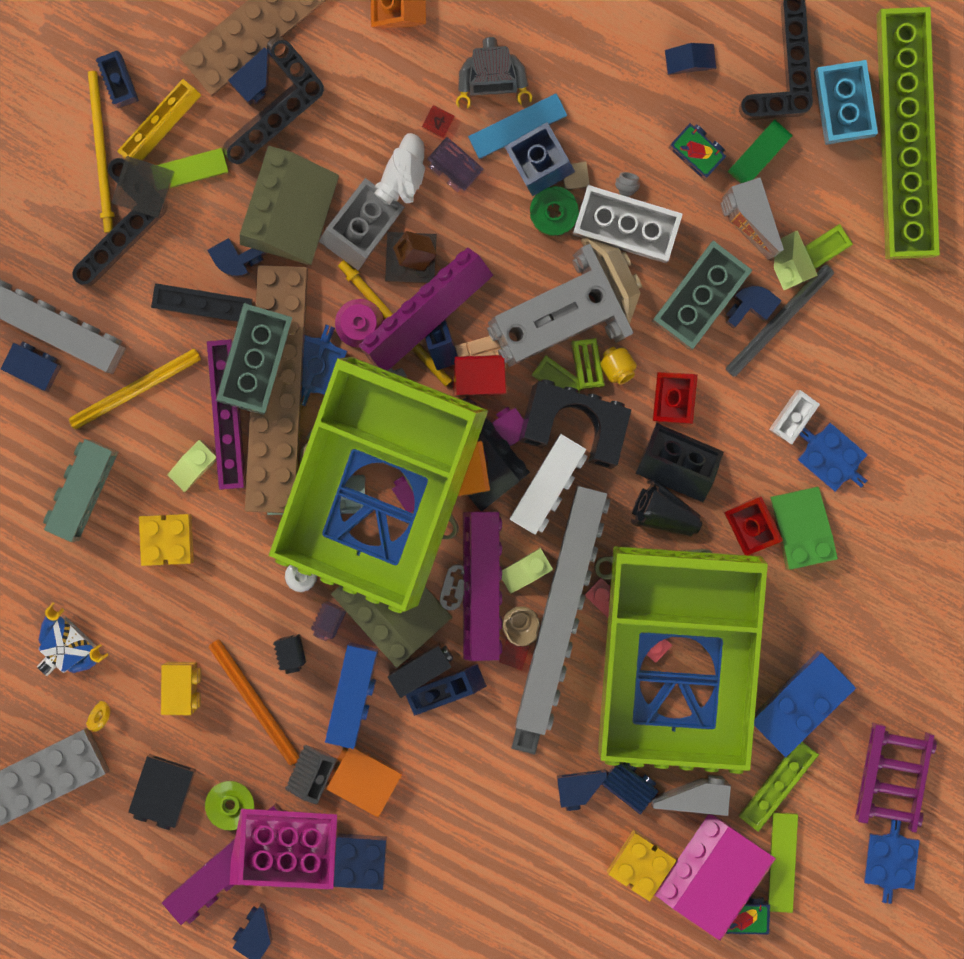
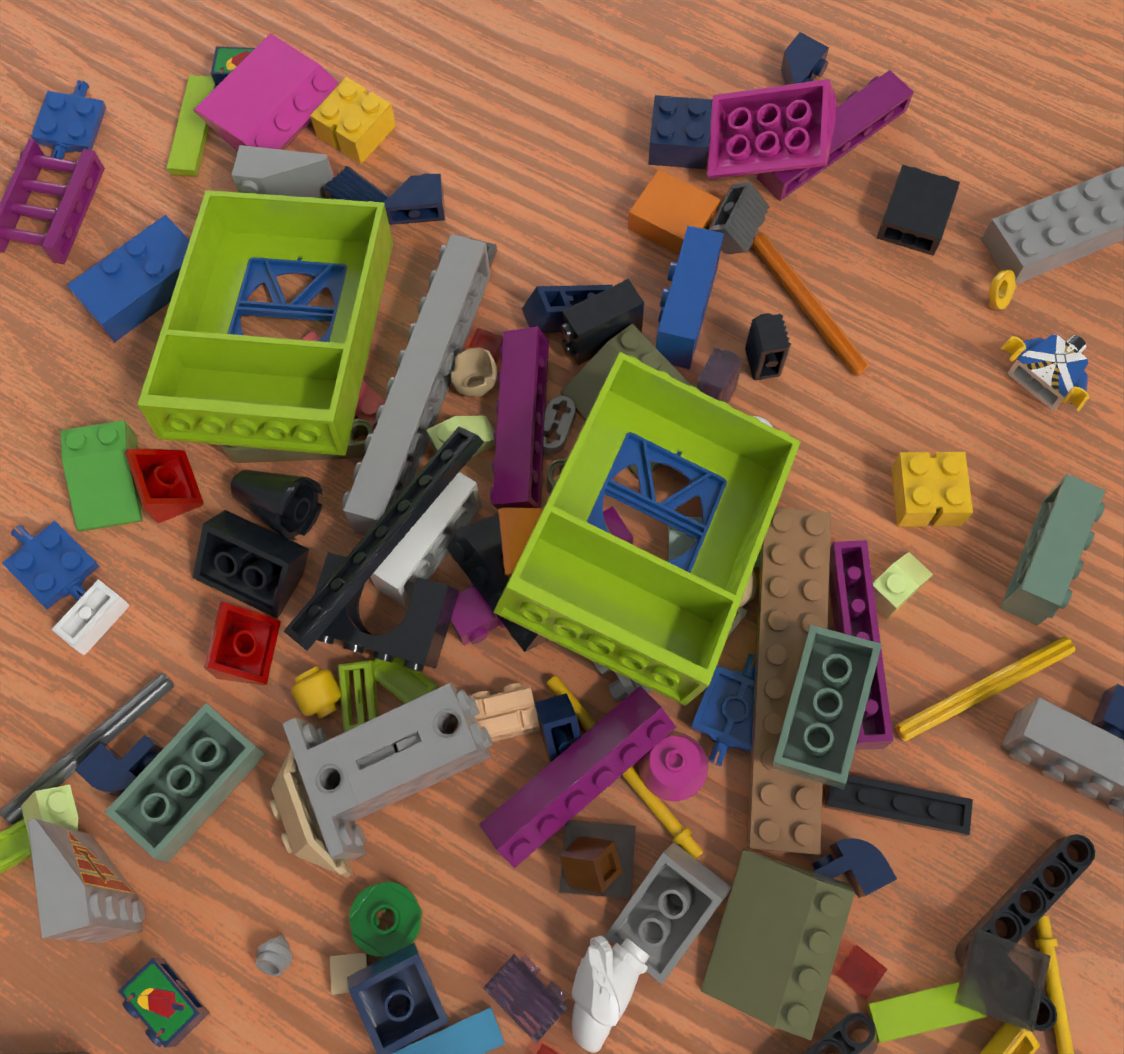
camera: 175 degrees left, 20 degrees down
yellow piece [161,662,201,715] -> none
lime dish [205,781,254,830] -> none
red slope [453,355,506,397] -> none
white brick [573,185,683,264] -> none
green beam [727,119,793,184] -> none
lime tile [738,742,819,832] -> none
none -> black tile [283,426,484,651]
none -> clear red tile [834,945,887,999]

